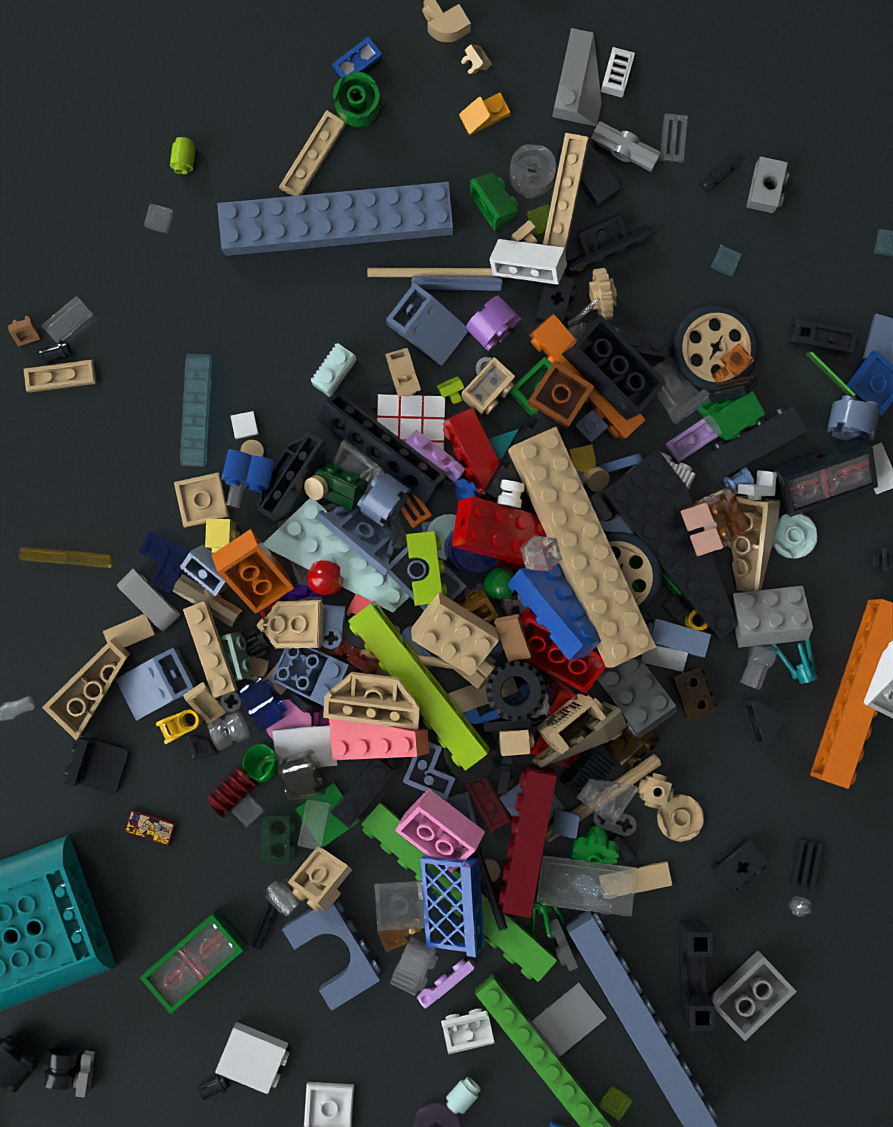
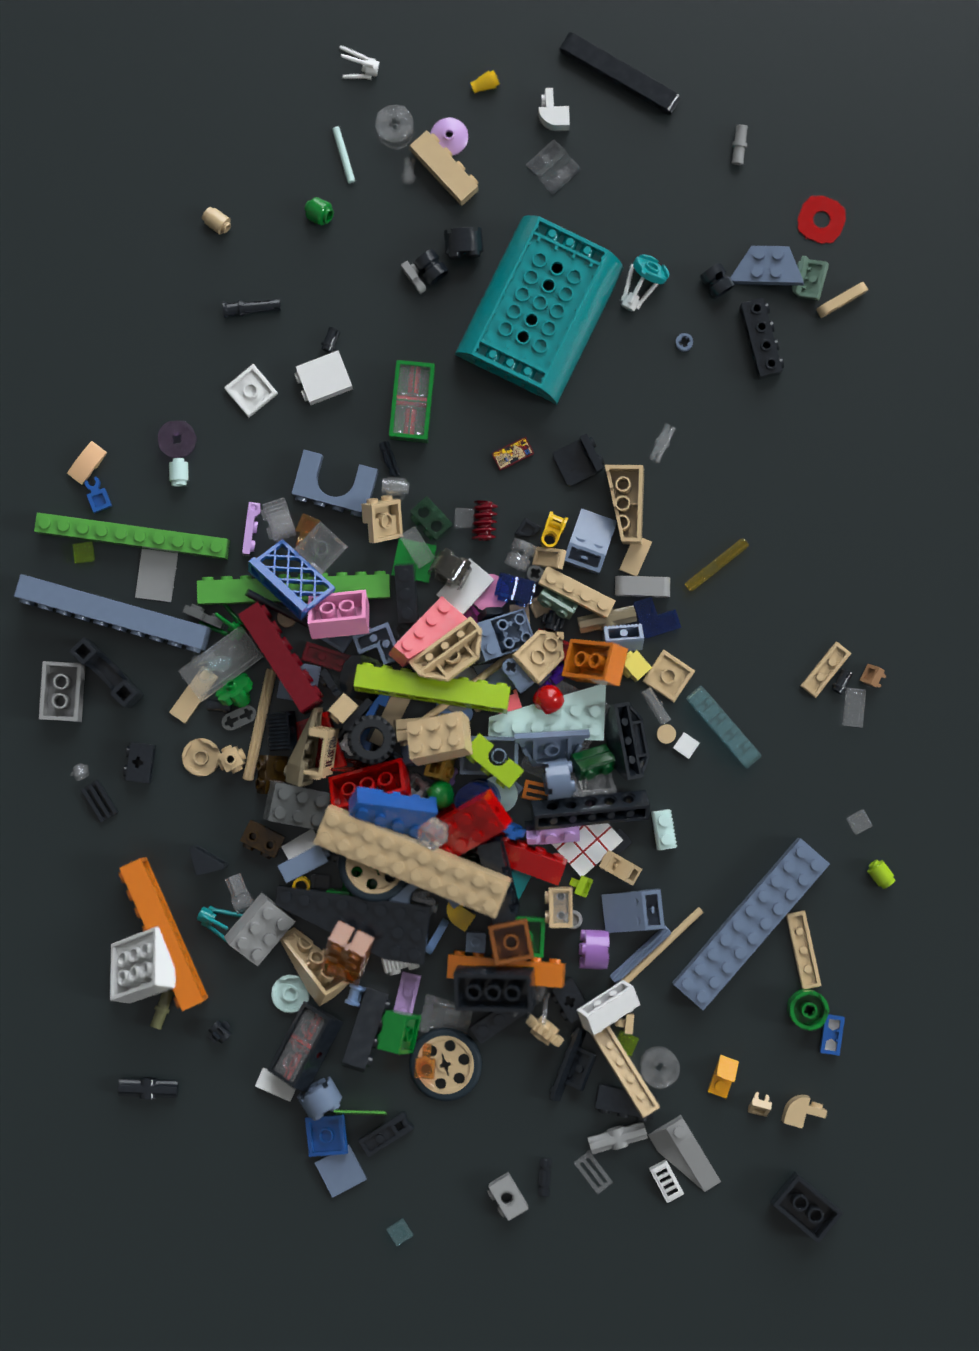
camera: 135 degrees right, 0 degrees up
blue brick [221,449,275,493] -> none
green hair [242,744,280,782] -> none
tan tile [304,475,328,500] -> none
clear red plate [335,641,379,675] -> none
white bracket [441,1009,495,1054] -> none
green slope [470,172,519,231] -> none
medium nougat tile [495,614,532,662] -> none
white wheel [497,480,525,508] -> none
sand blue slope [551,809,580,839] -> none
clear wing [577,779,639,826] -> none
tan tile [585,467,610,491] -> none
black tile [708,375,759,402] -> none
clear light blue tile [710,245,742,277] -> none
white bracket [738,470,777,500] -> none

